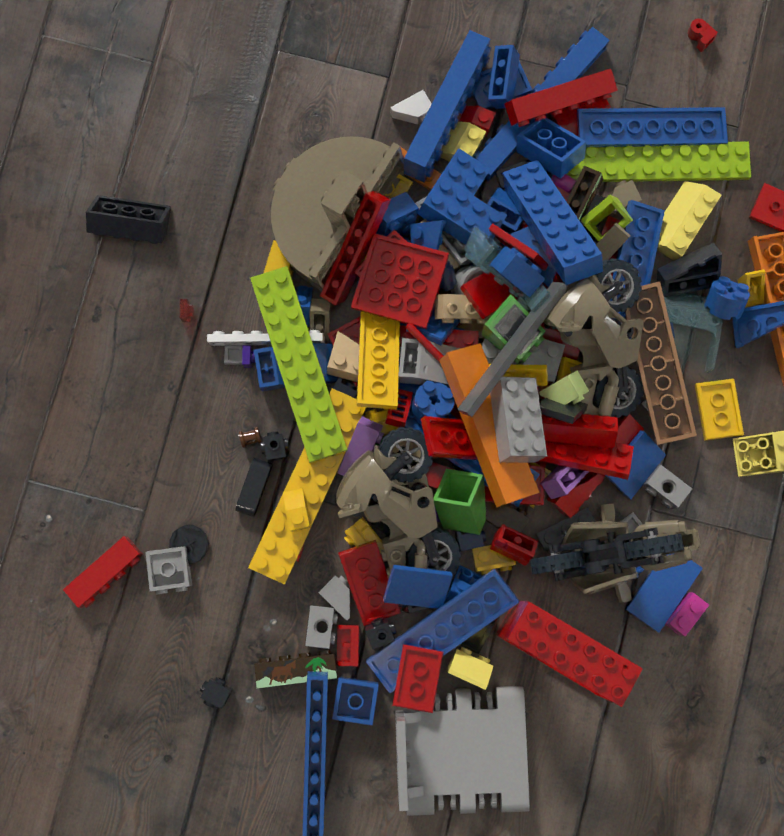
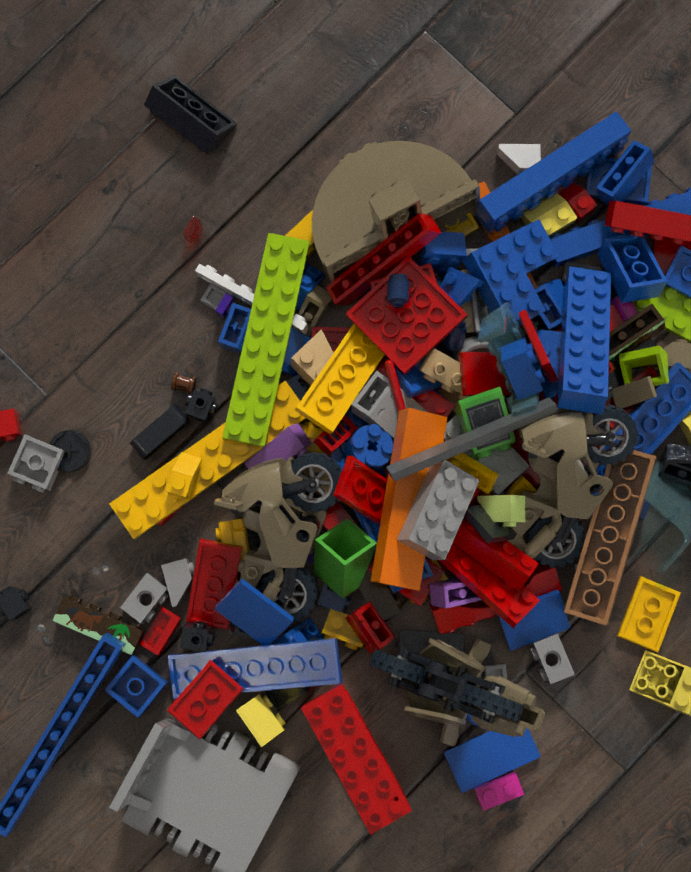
camera: 35 degrees right, 0 degrees up
none -> dark blue brick [387,274,409,308]

